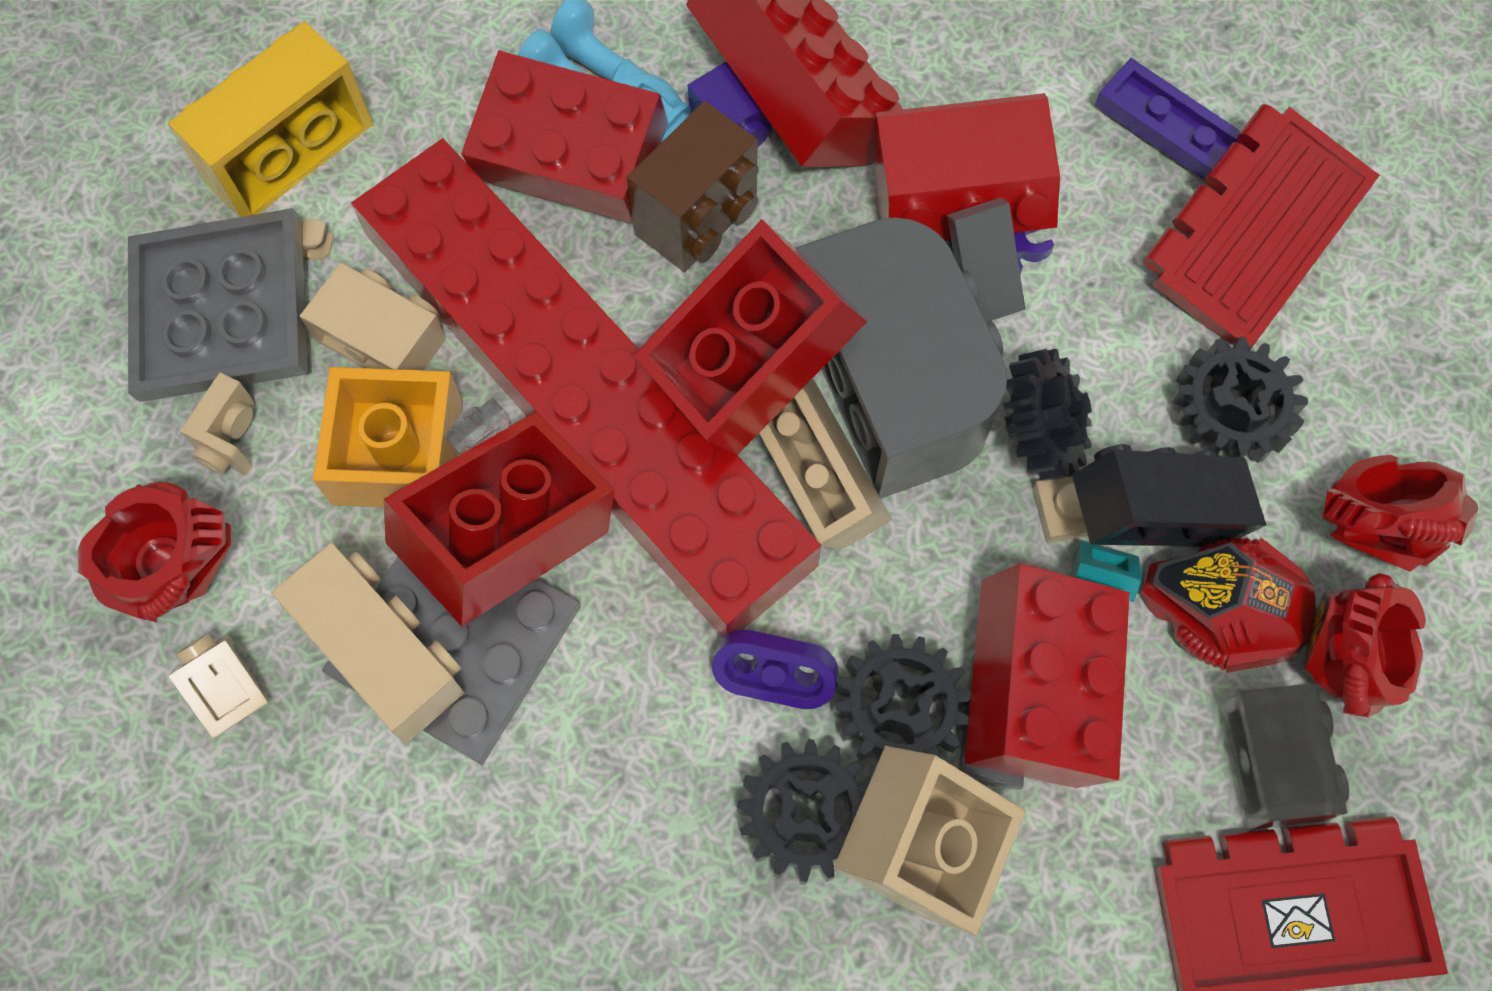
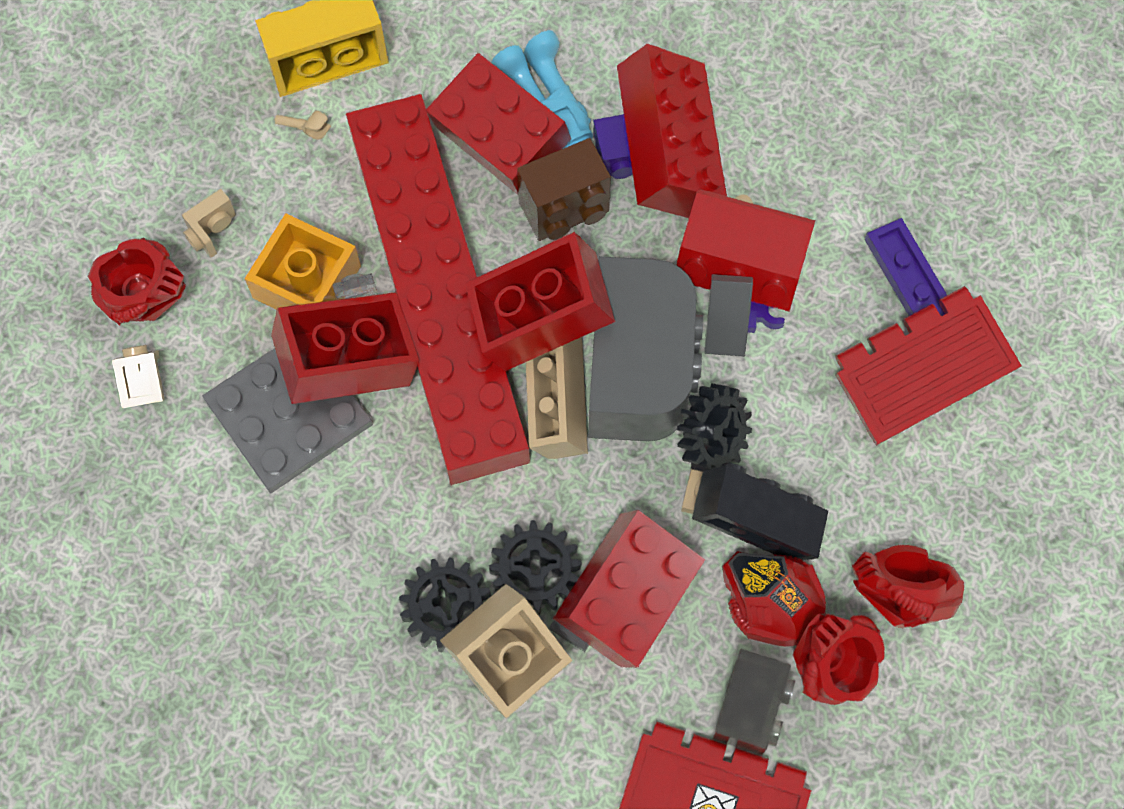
camera: 25 degrees right, 0 degrees up
flat silver plate [128,208,308,402] -> none
tan brick [270,542,464,745] -> none
tan brick [299,262,446,371] -> none
dark purple plate [712,629,839,709] -> none
teal plate [1073,540,1142,602] -> none
black gear [1171,337,1308,463] -> none

